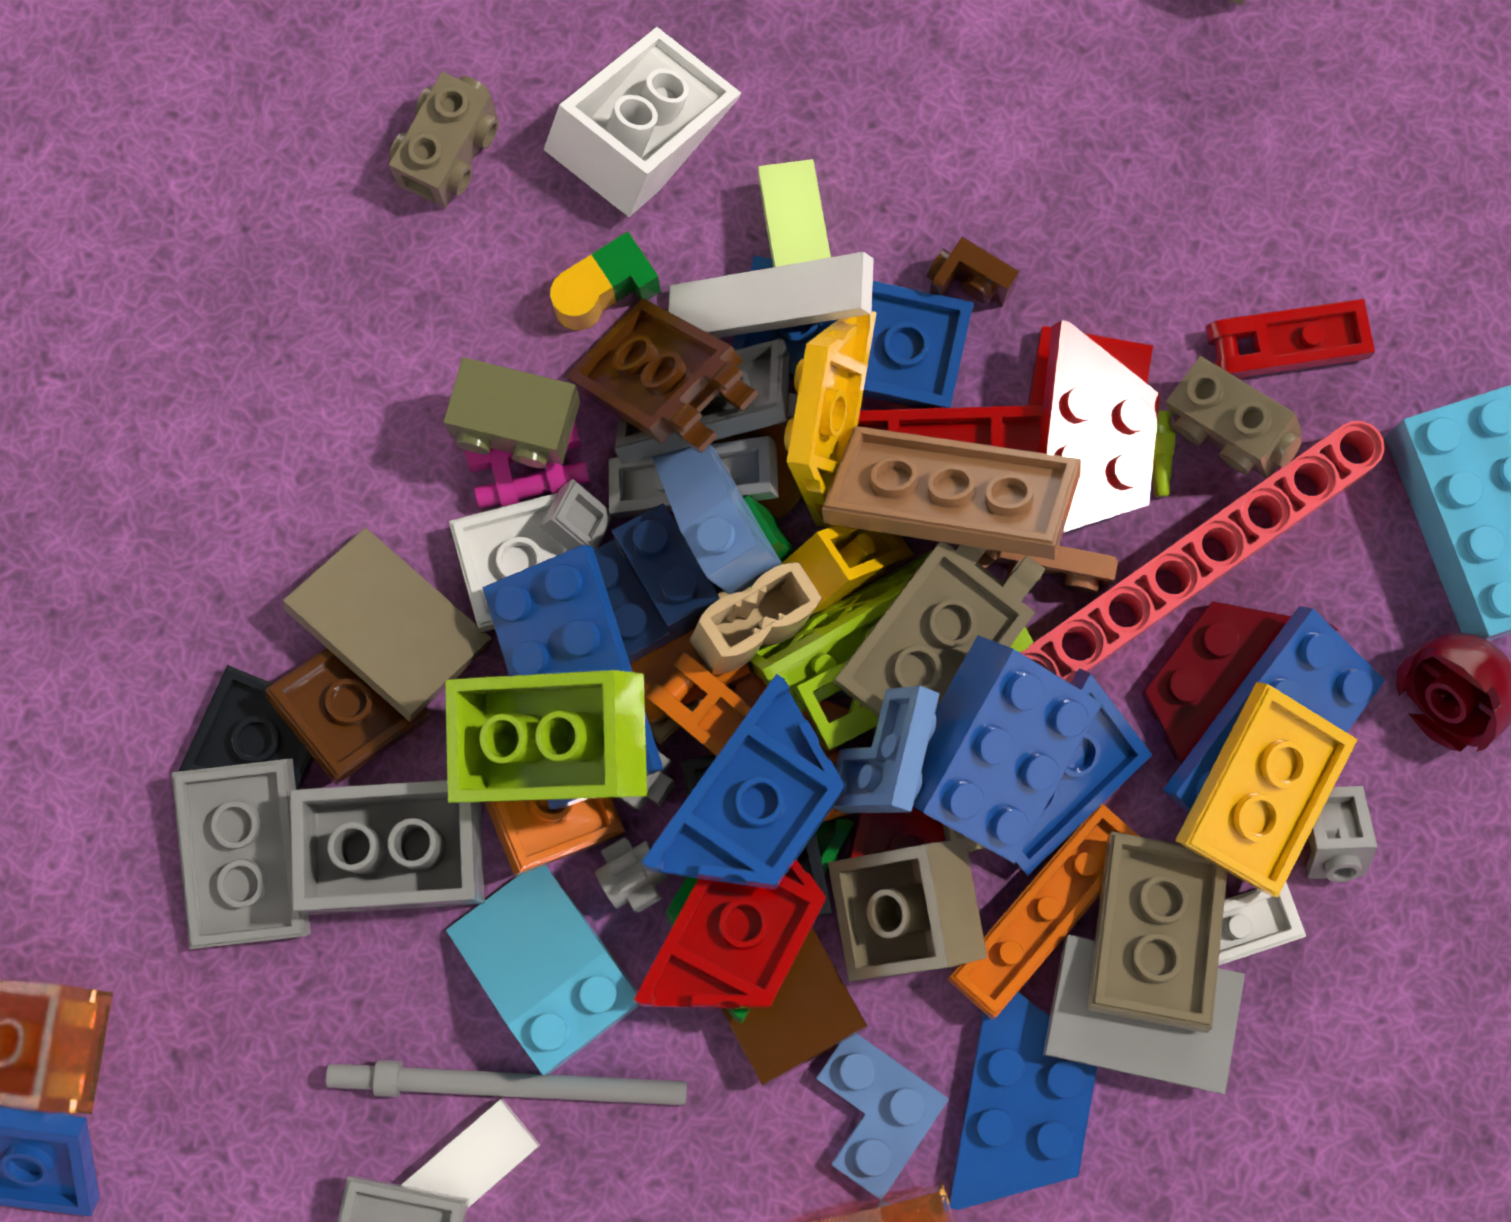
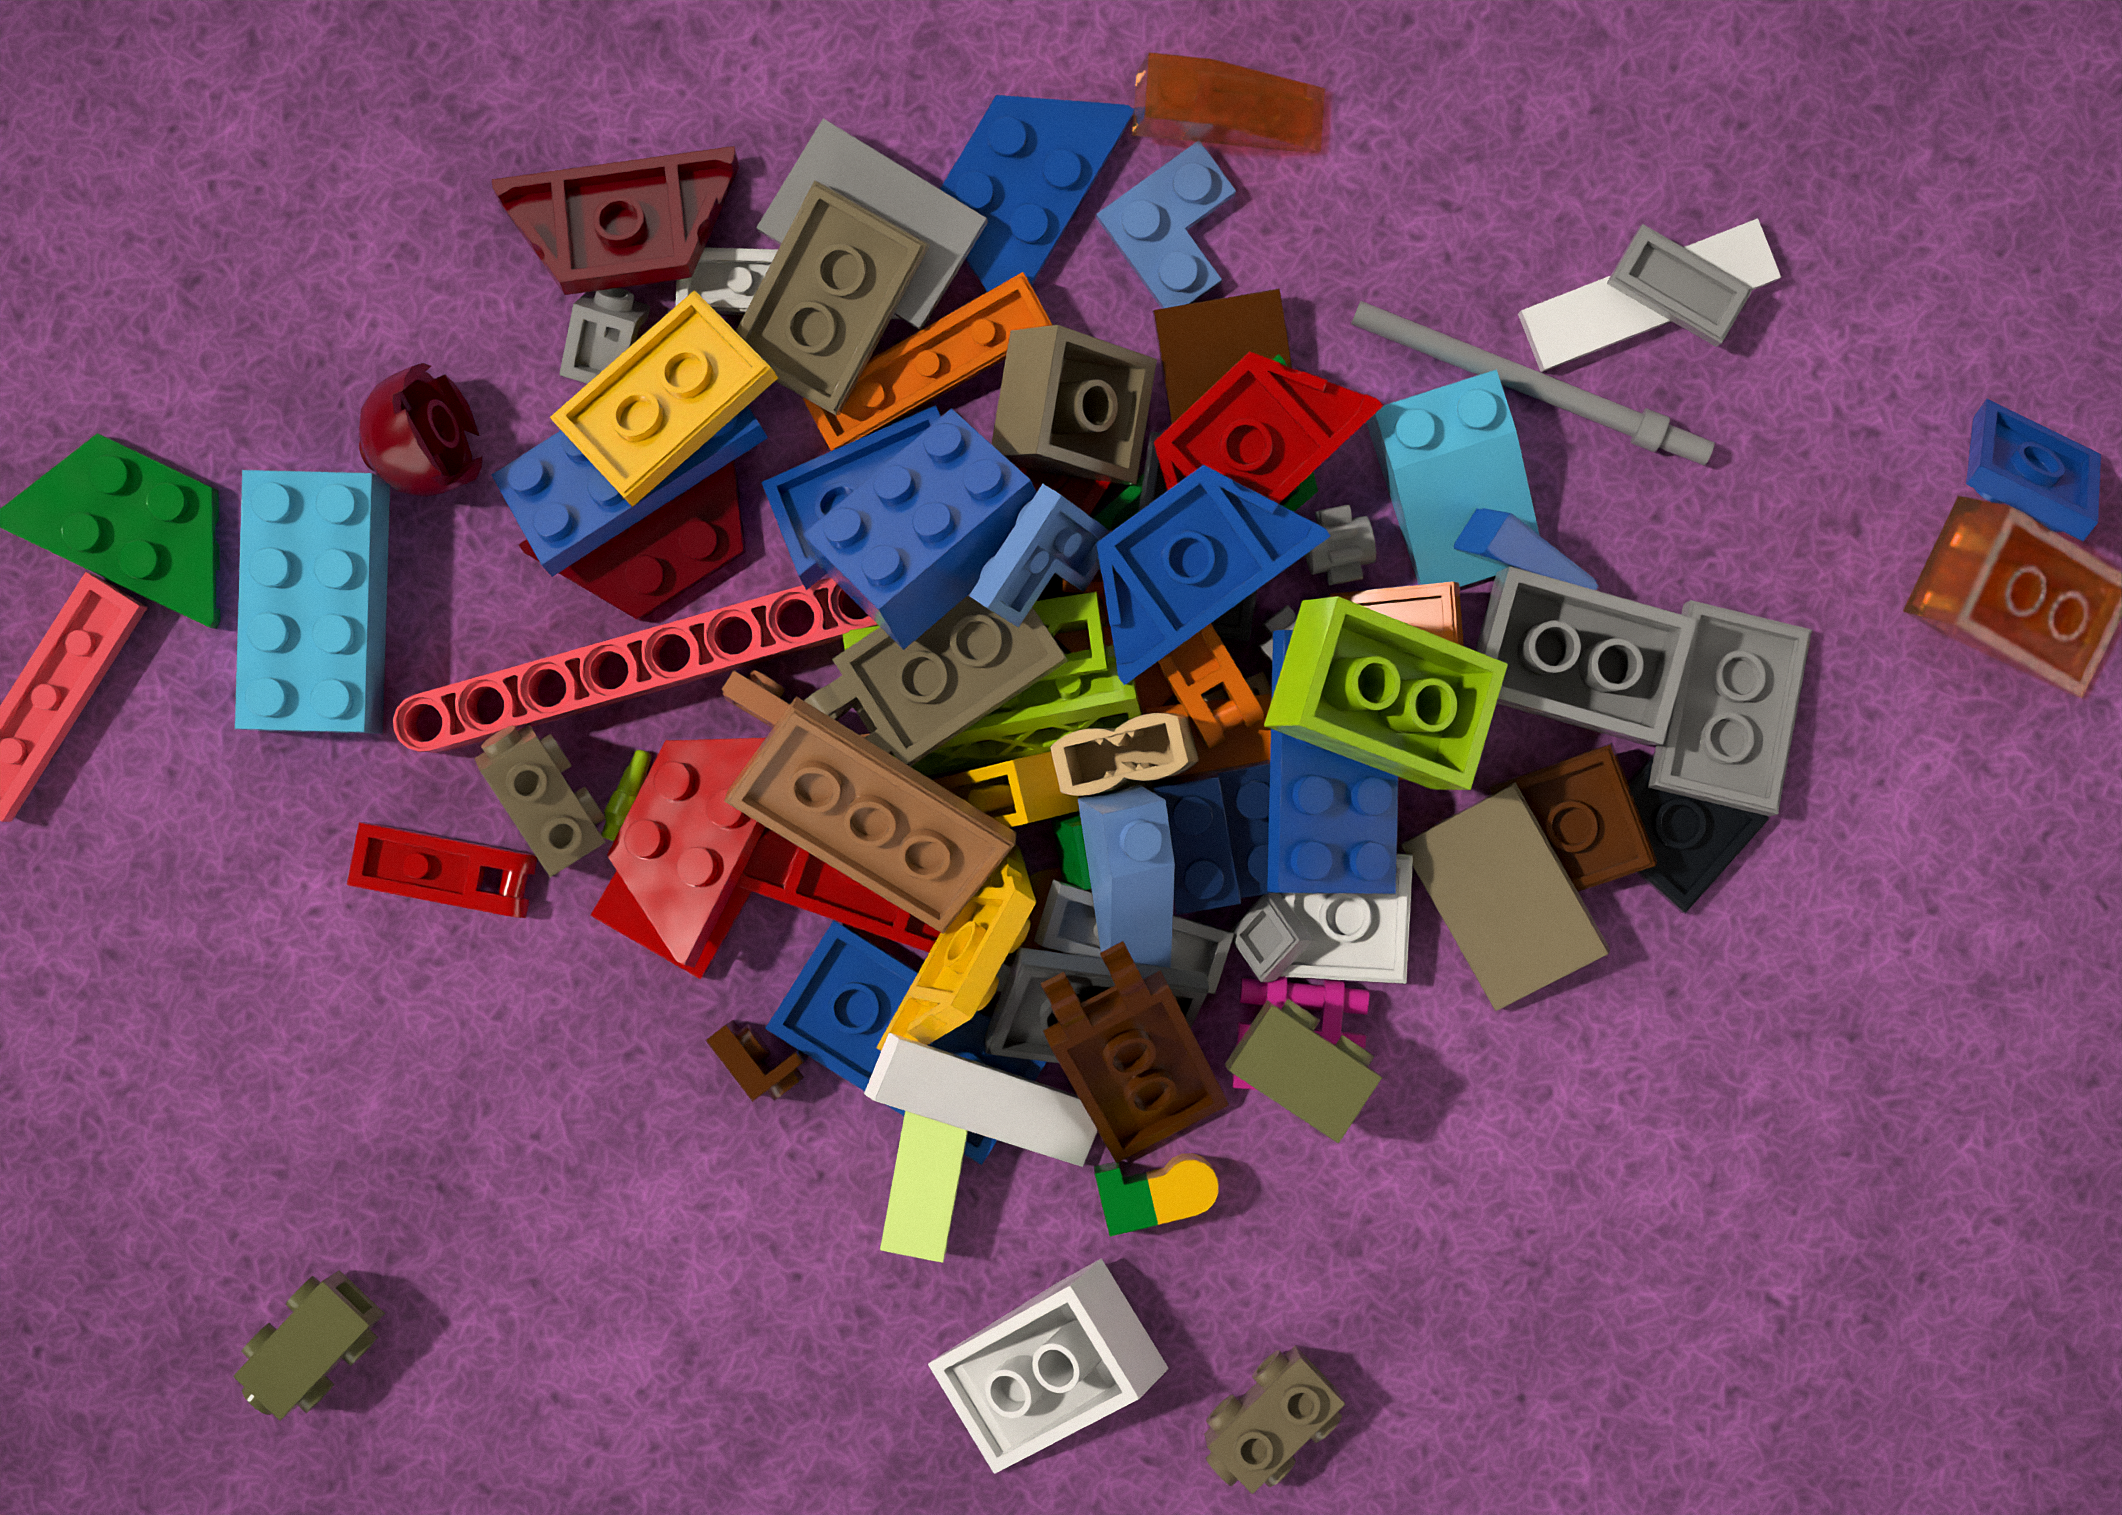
camera: 160 degrees left, 10 degrees up
none -> dark red wing [492,146,739,295]
none -> blue slope [1454,508,1599,590]

